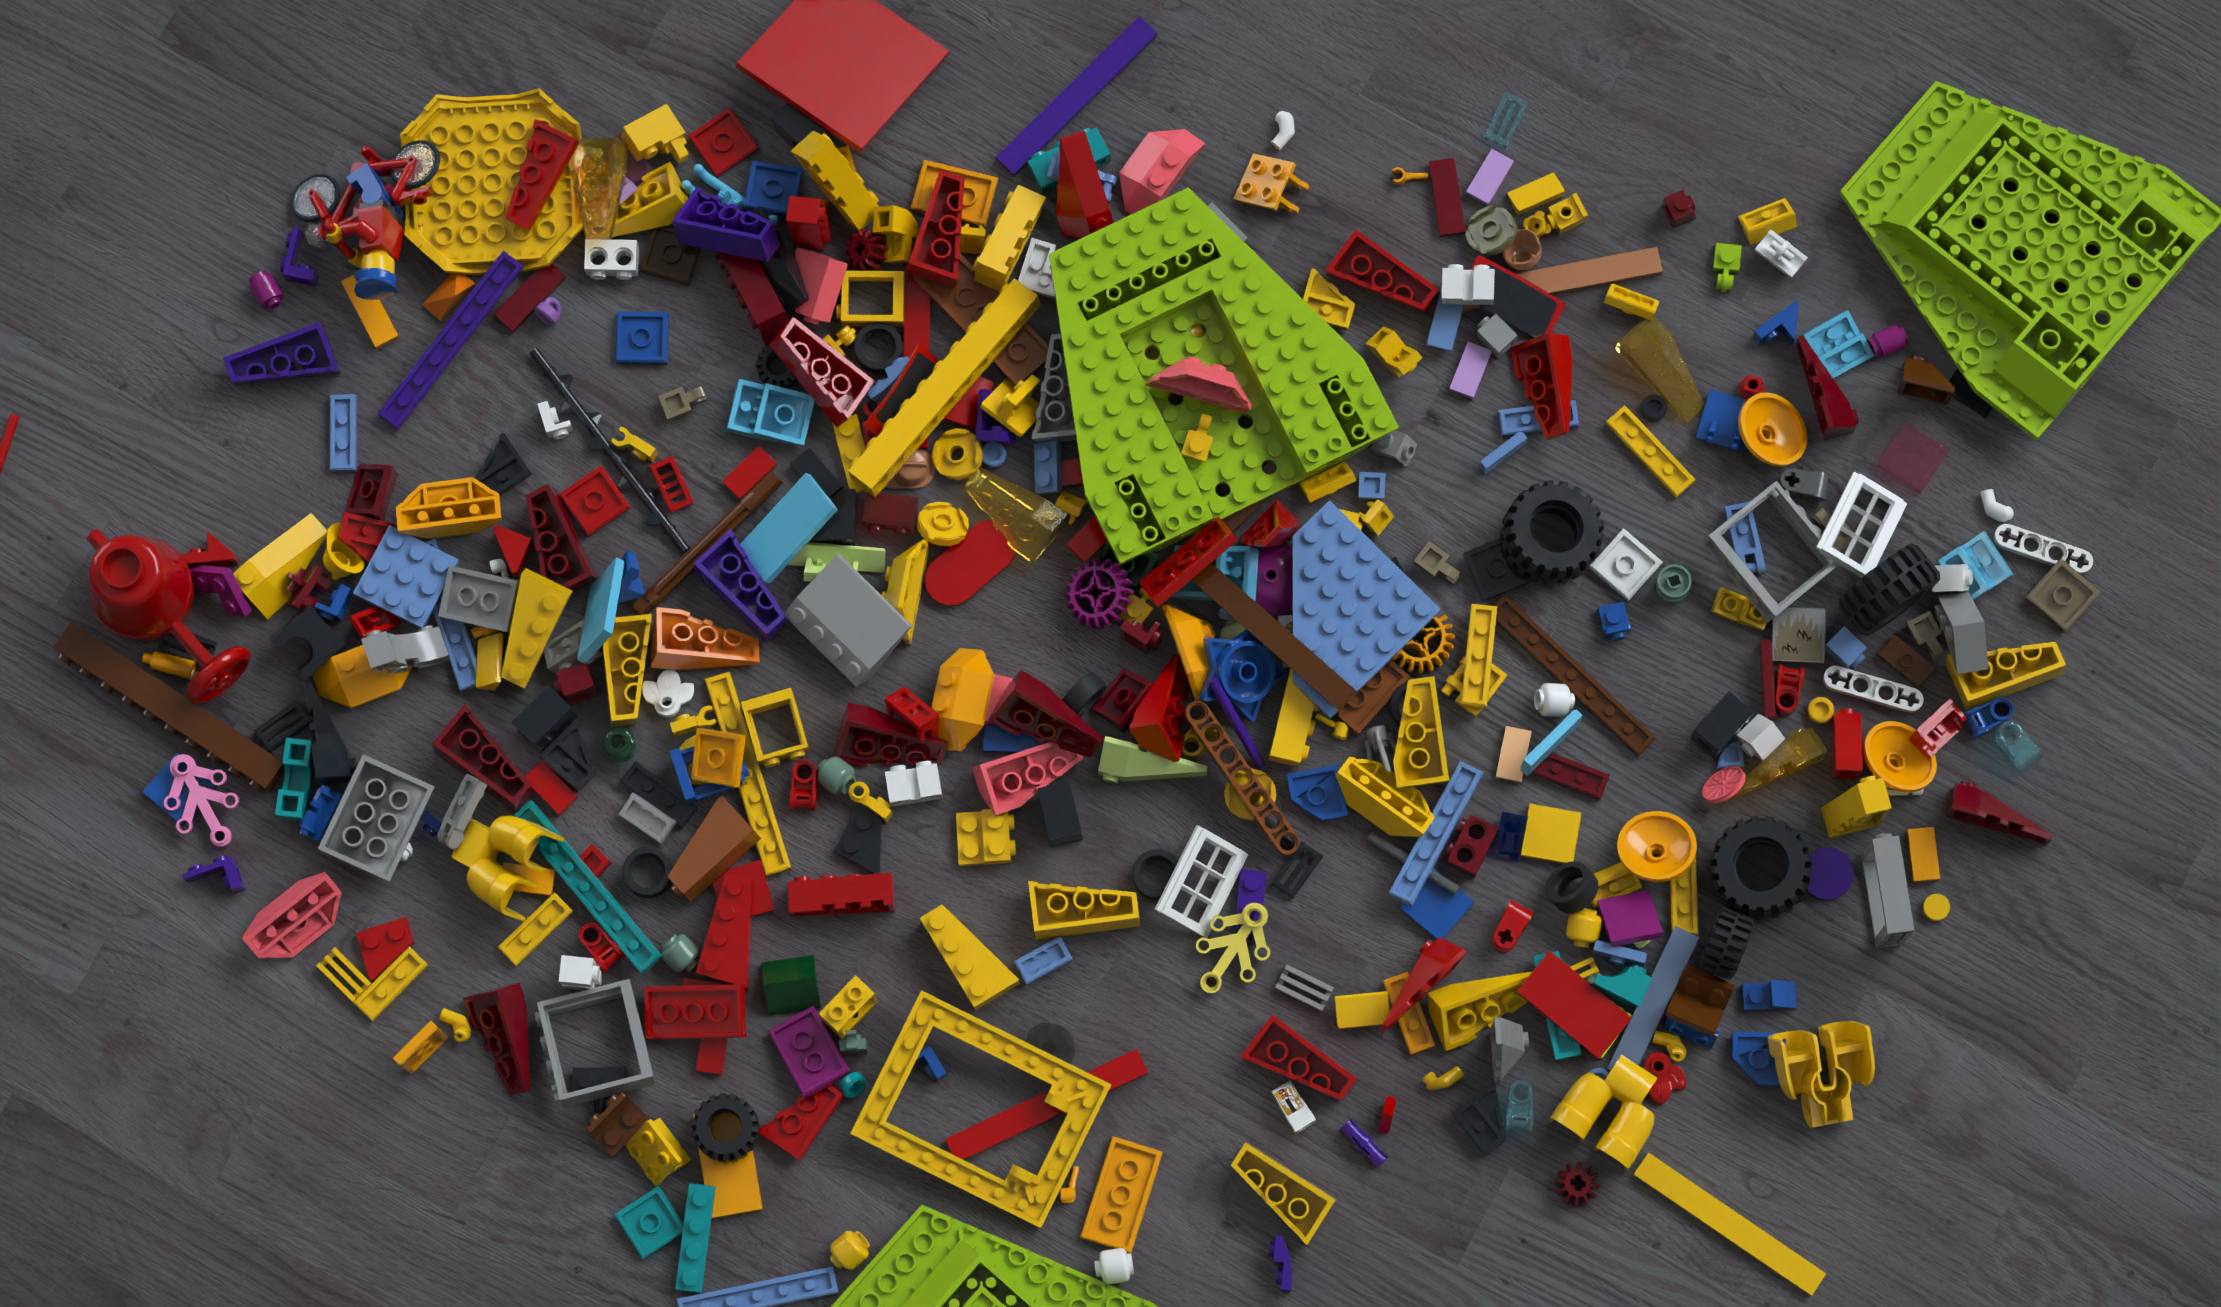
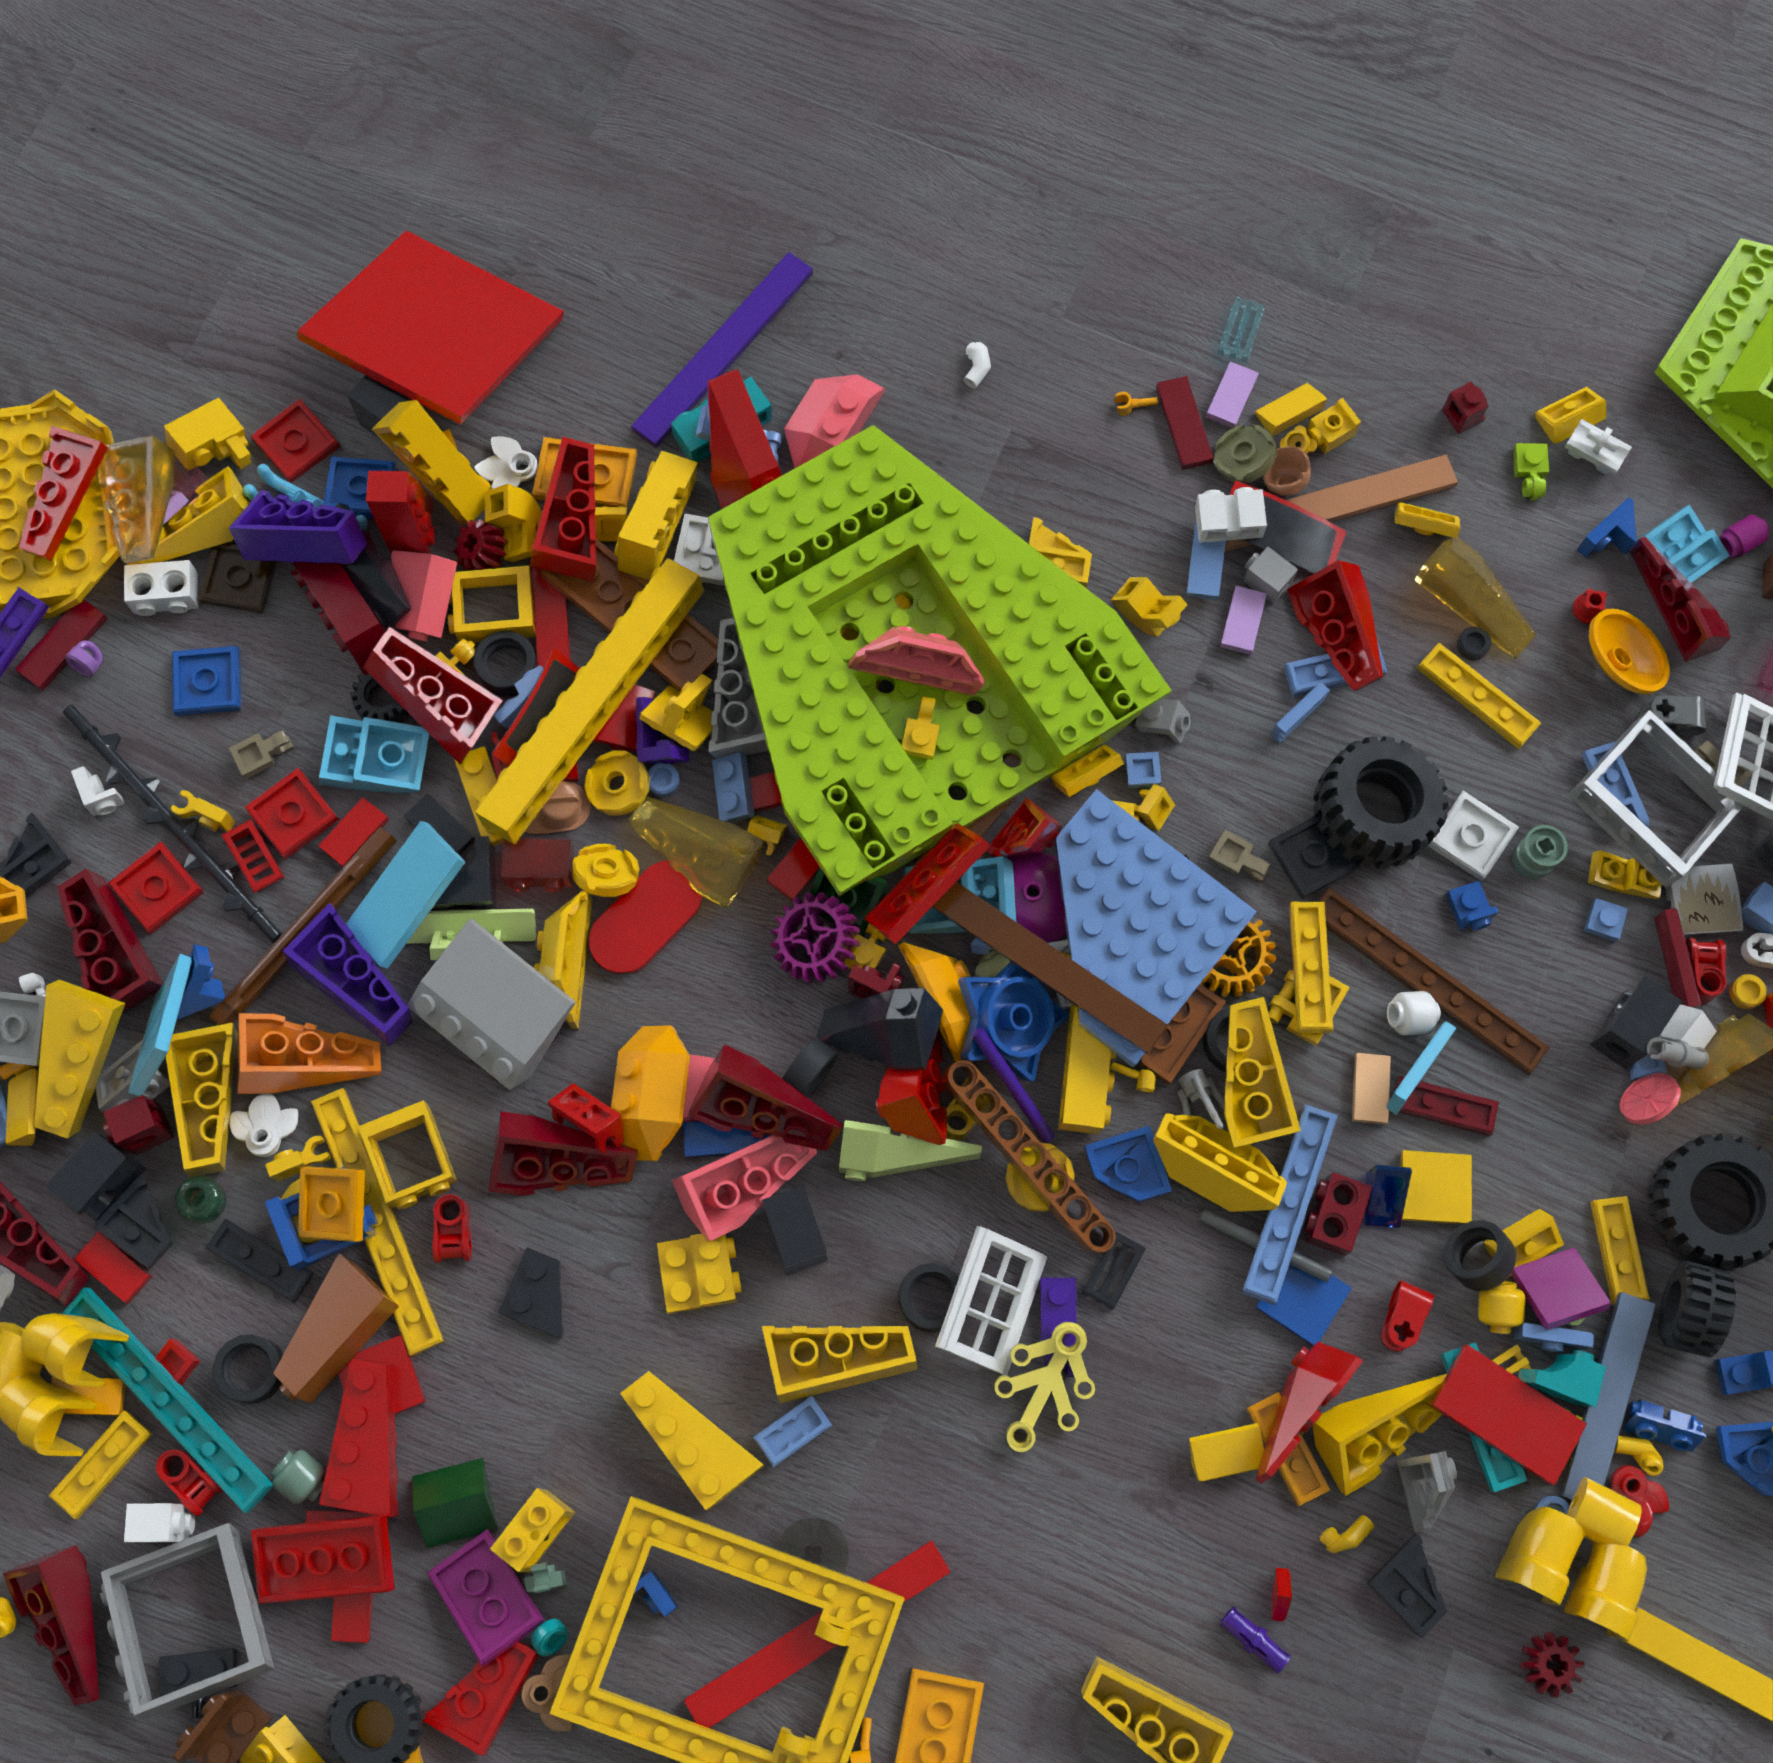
camera: 15 degrees left, 5 degrees down
red slope [493,525,534,579] -> none
light grey plate [618,793,677,844] -> none
red wedge [788,873,896,917] -> none
sand green head [817,756,856,795] -> none
yellow plate [848,781,893,823] -> none
white brick [885,761,943,807] -> none
dark red slope [1092,668,1154,733] -> none
light orange plate [1233,153,1310,214] -> none
red wedge [1240,1015,1359,1100] -> none
white leg [1271,1080,1316,1135] -> none
light grey tile [1275,964,1334,1012] -> none
red wedge [1325,229,1440,314] -> none
clear light blue piece [1506,1080,1534,1132] -> none
light orange dish [1617,811,1697,882] -> none
reddish brown bracket [1665,964,1735,1036] -> none
blue plate [1696,389,1747,453] -> none
none -> red plate [244,768,339,860]
none -> white plate [475,436,538,489]
none -> medium nougat plate [521,1654,572,1731]
none -> black wedge [816,988,943,1070]
none -> medium blue plate [1584,898,1628,942]
none -> light grey pin [1647,1037,1709,1069]

